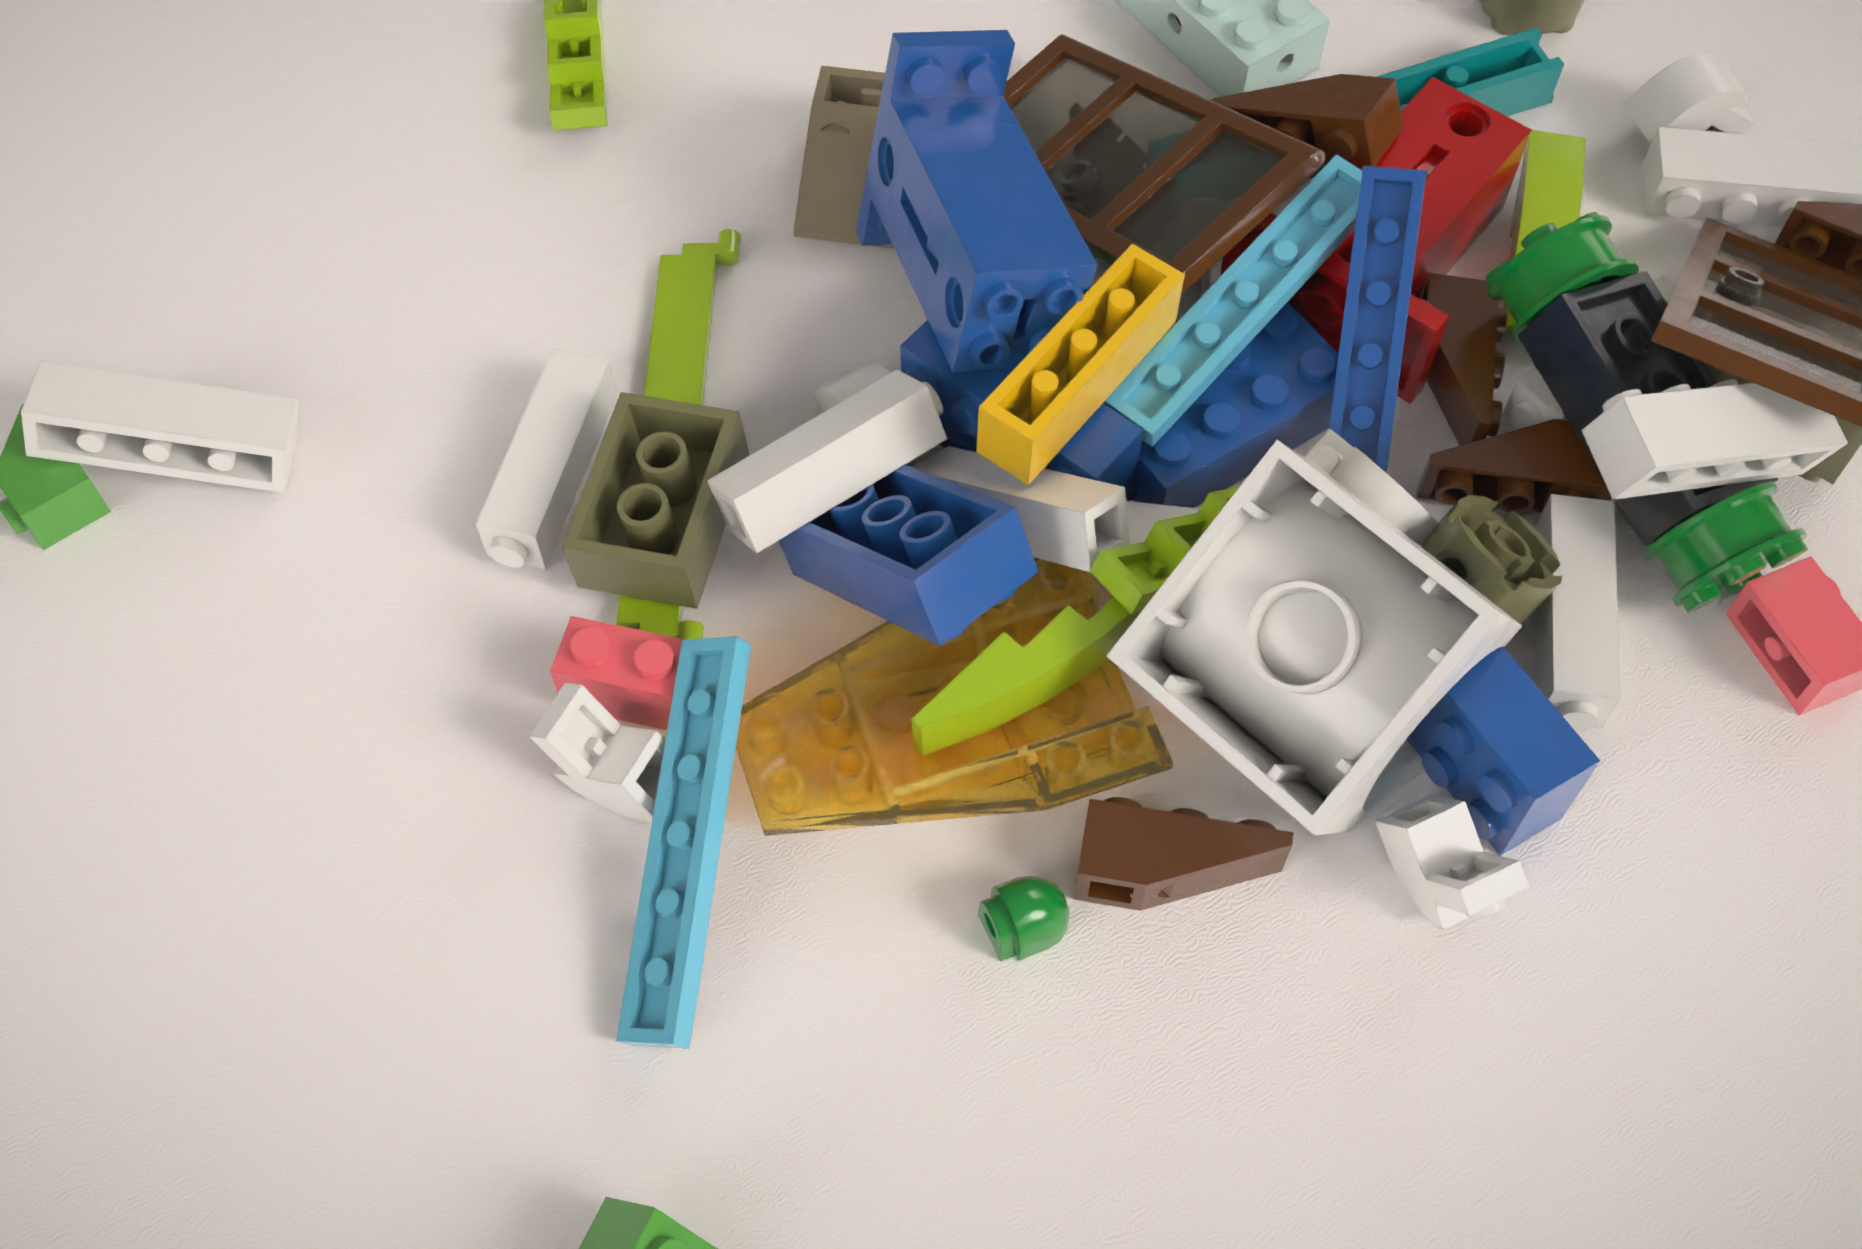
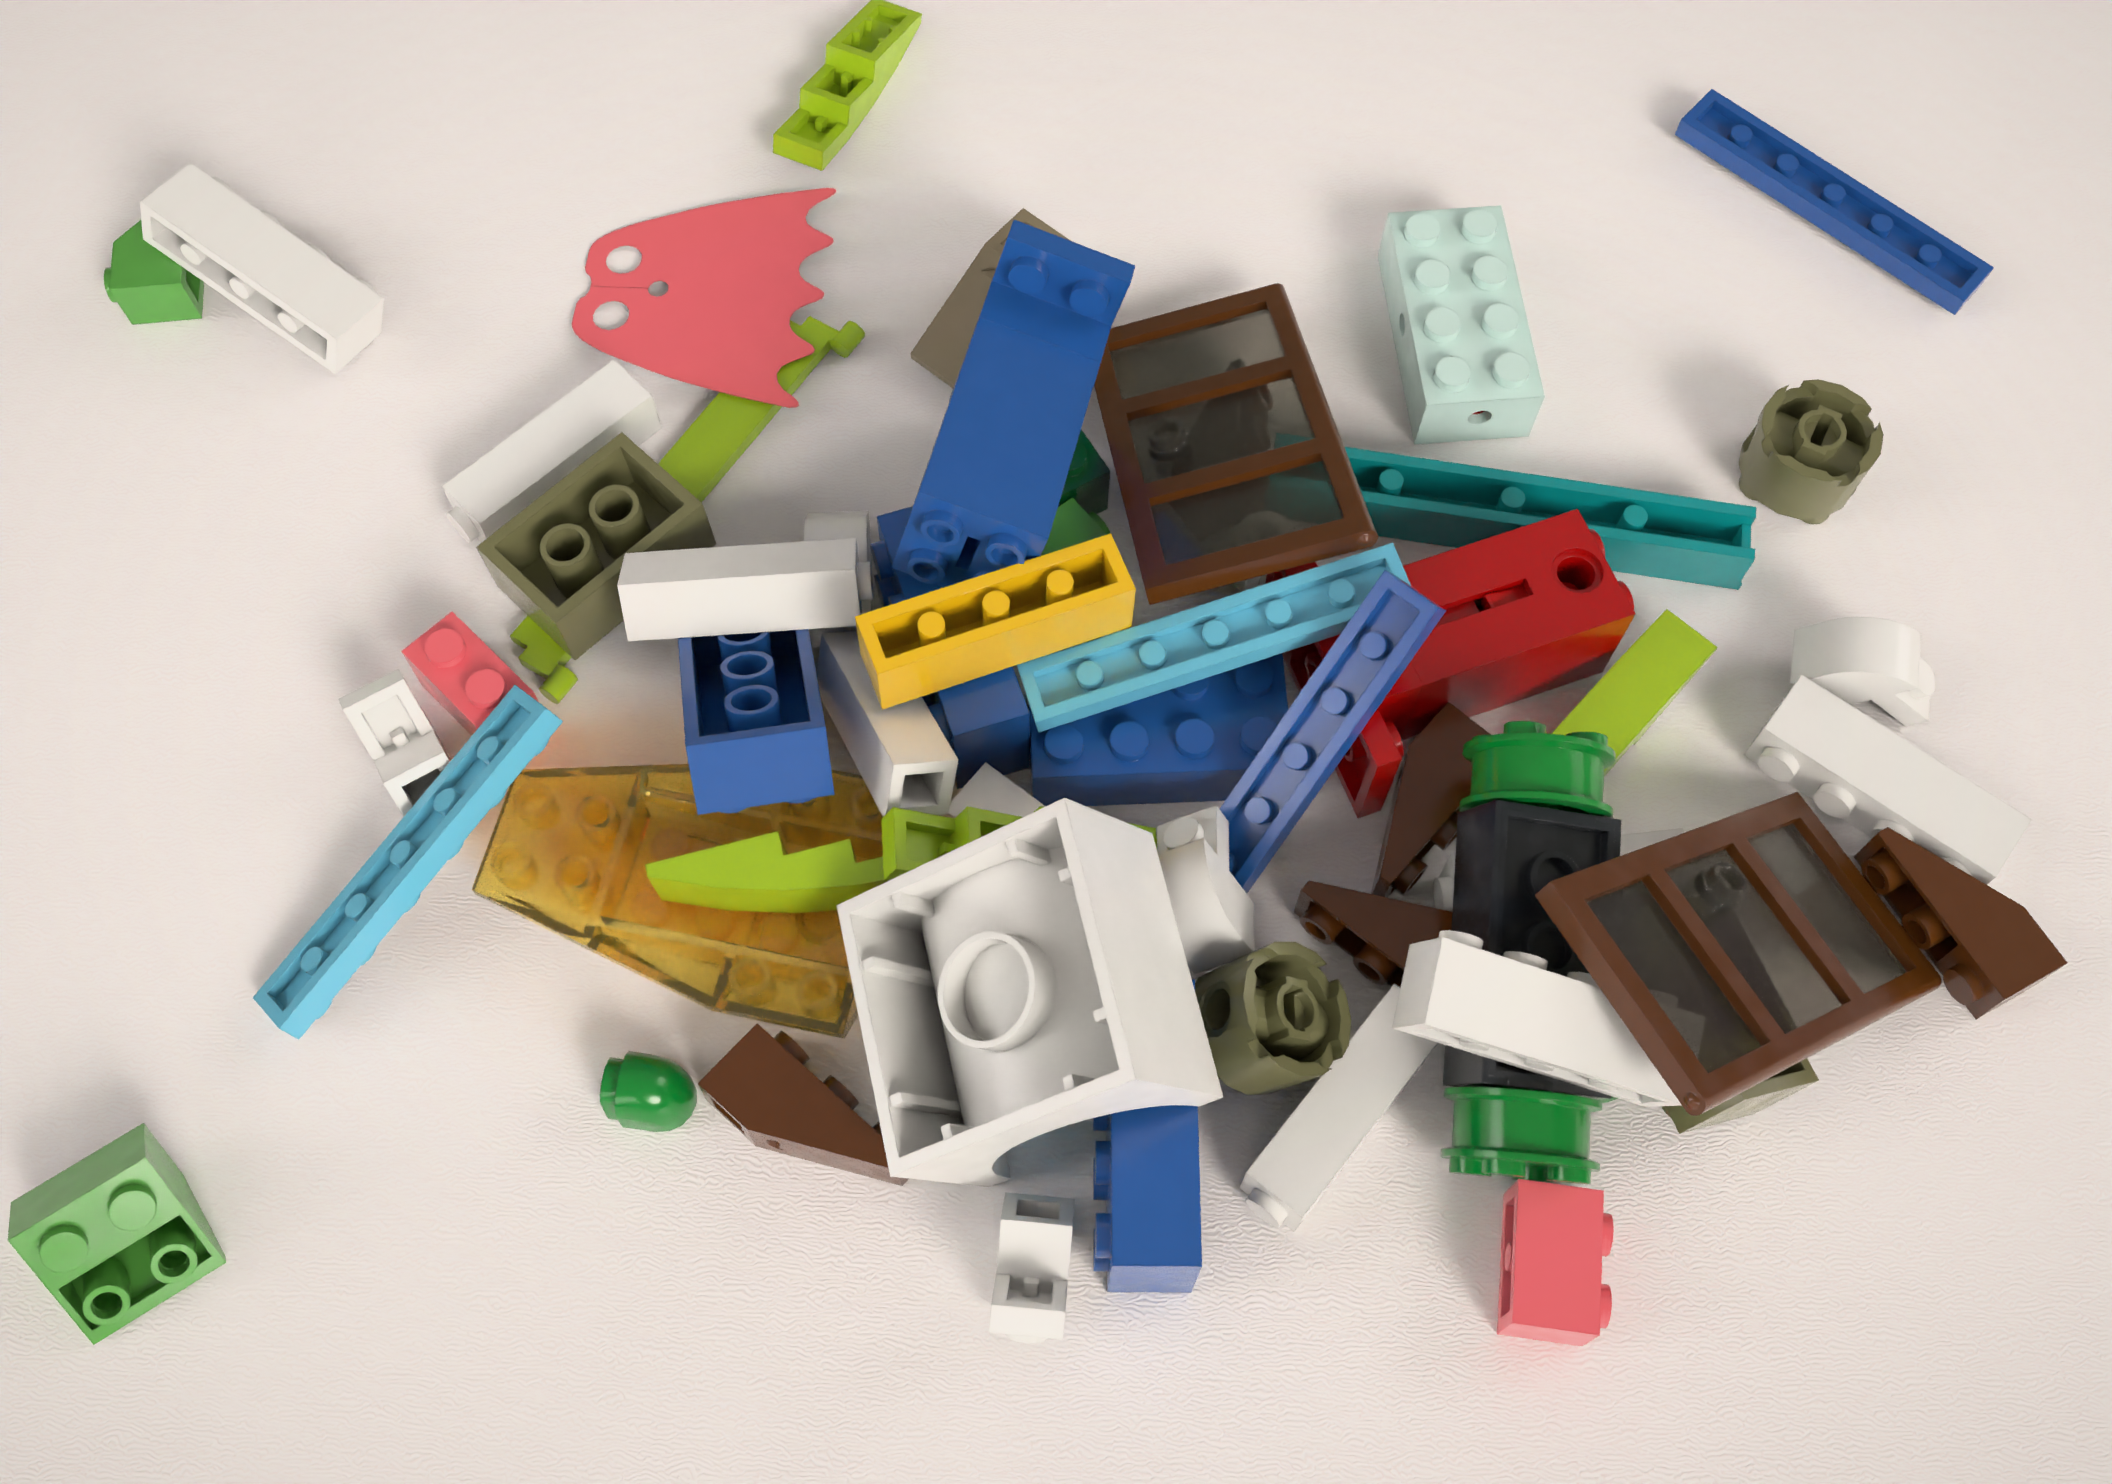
camera: 30 degrees right, 5 degrees up
reddish brown slope [1211,74,1403,169] -> none
none -> coral piece [572,188,836,408]

